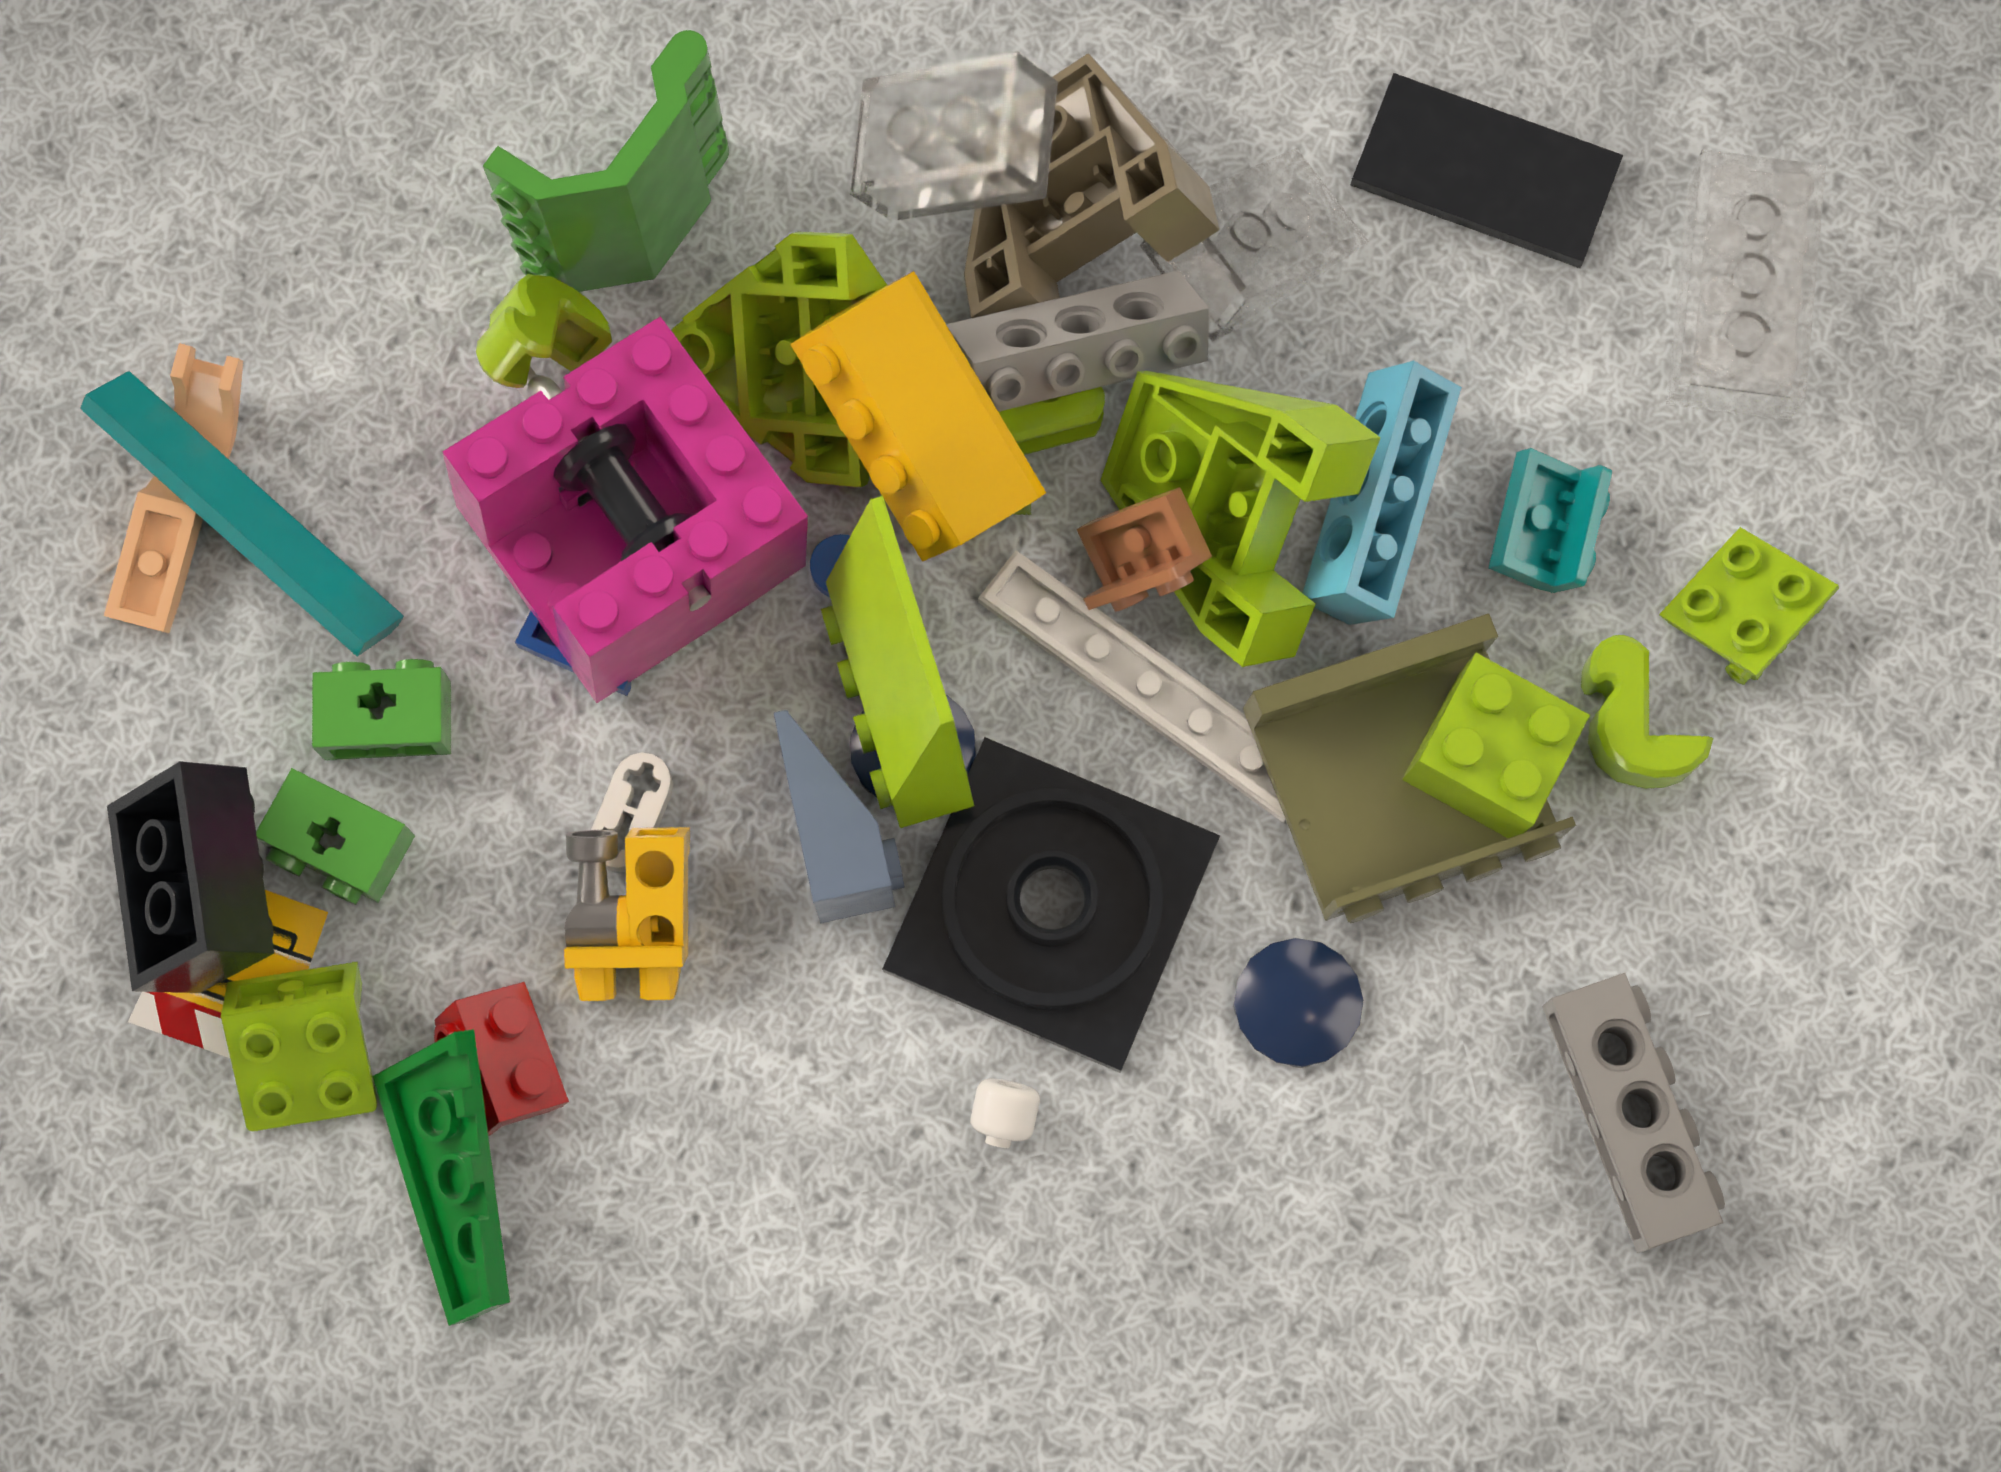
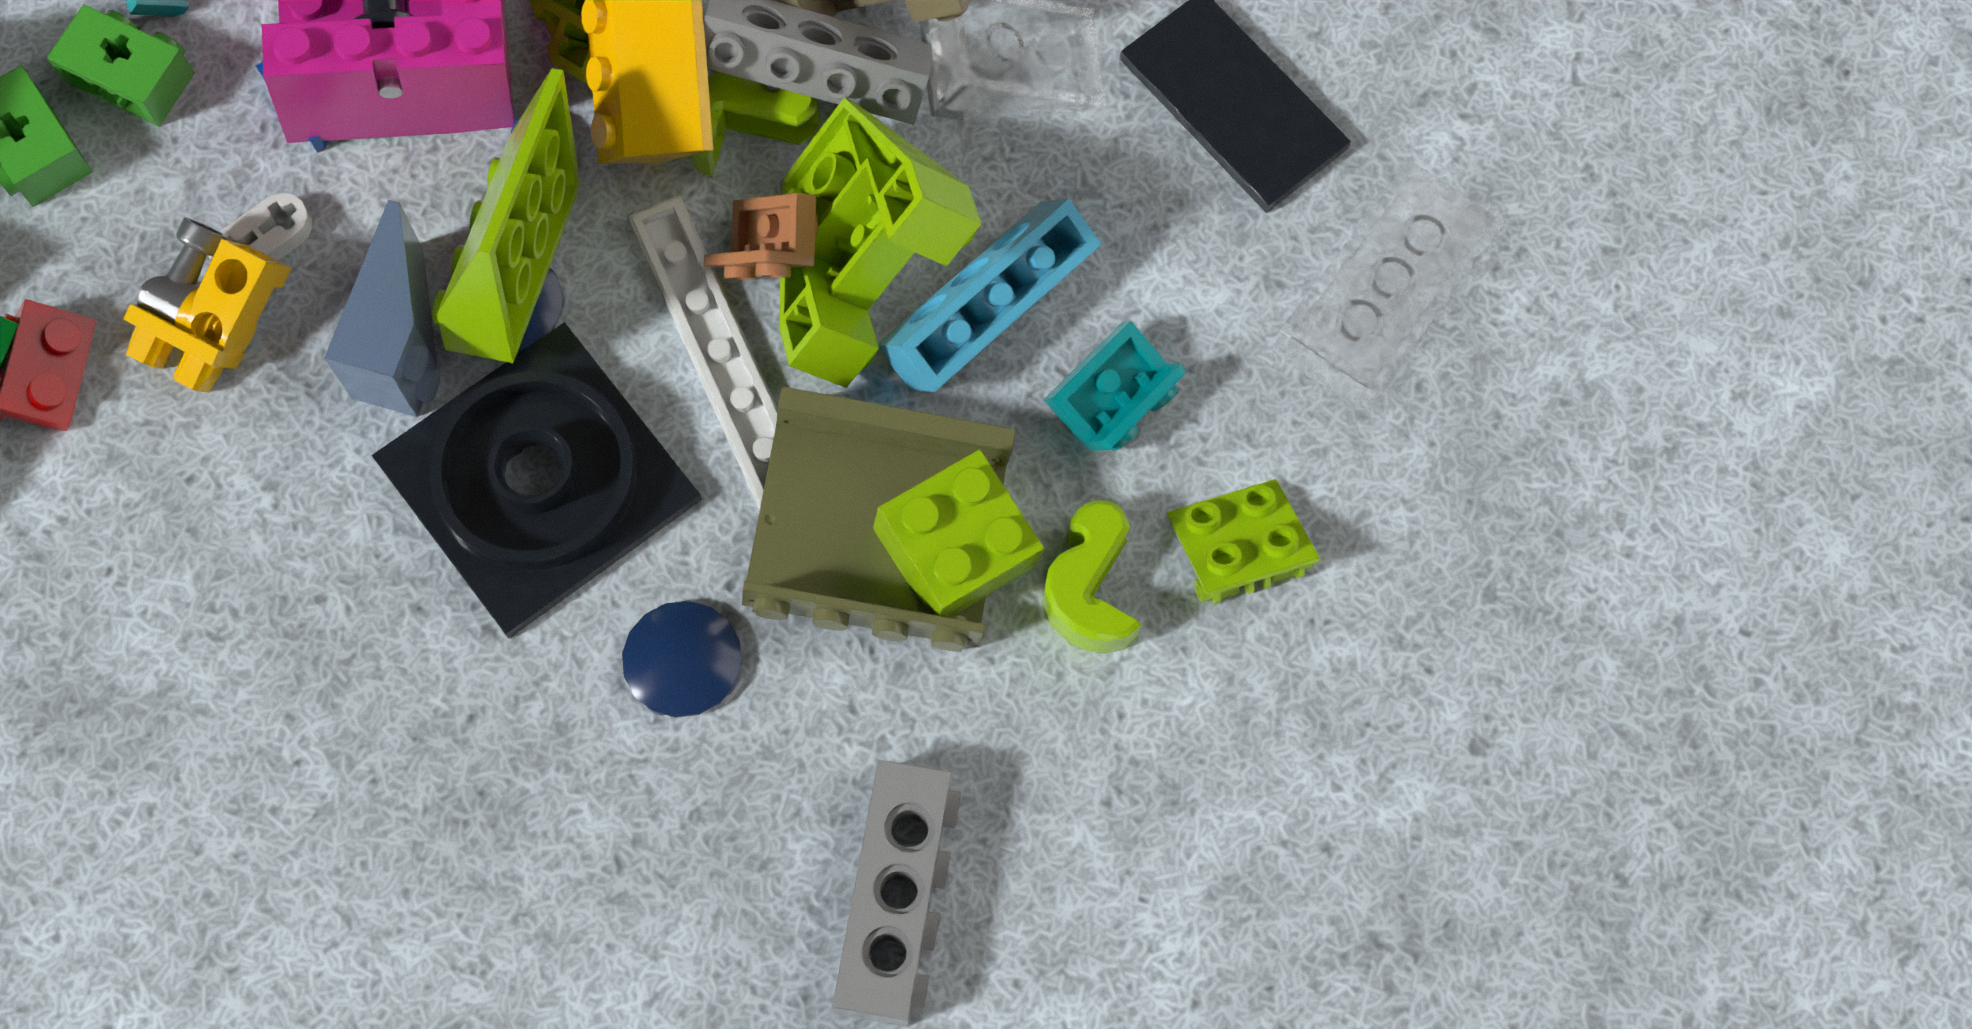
camera: 25 degrees right, 5 degrees down
white piece [970,1078,1040,1148] -> none

